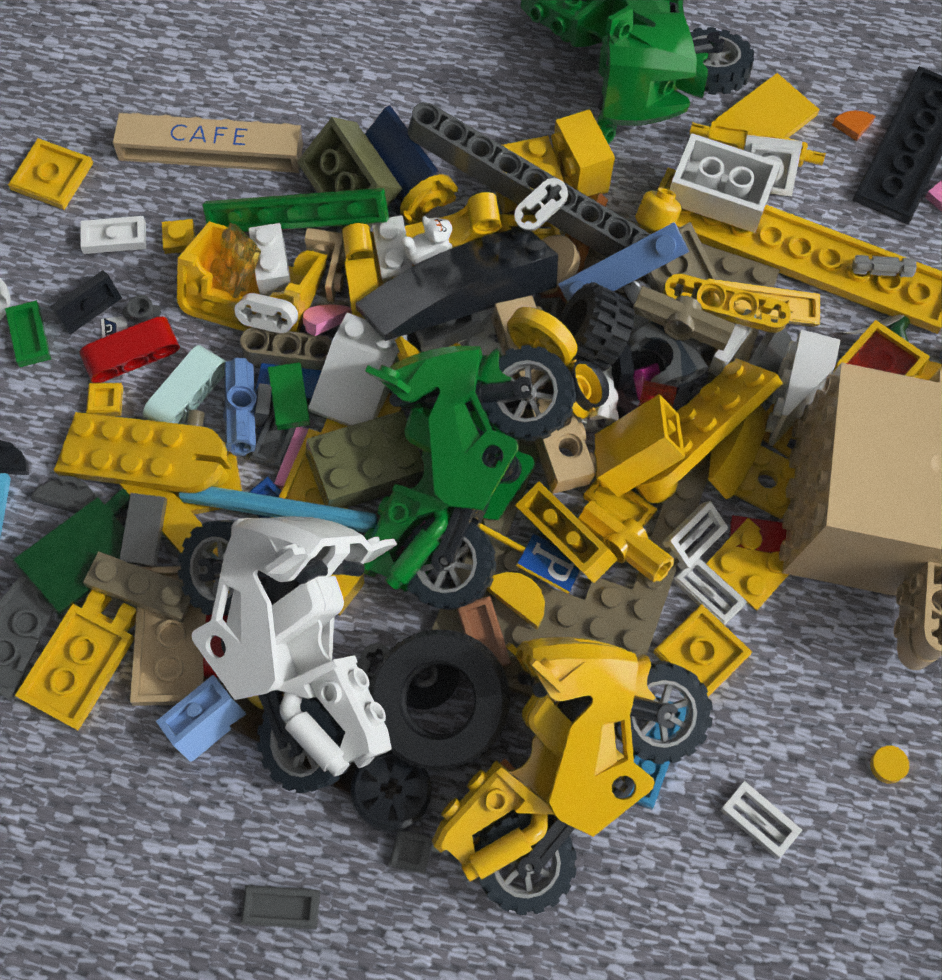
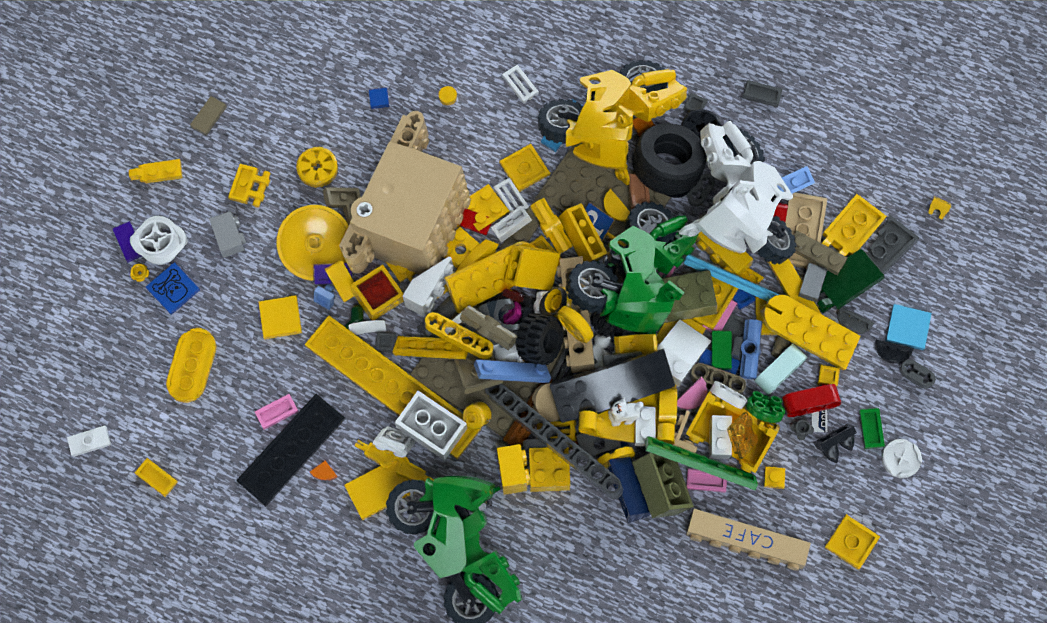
camera: 165 degrees left, 5 degrees up
white plate [81,216,146,254] -> none
white beam [514,178,568,231] -> none
light grey axle [852,255,917,277] -> none
none -> dark grey tile [375,332,396,353]
none -> green tile [746,391,785,423]

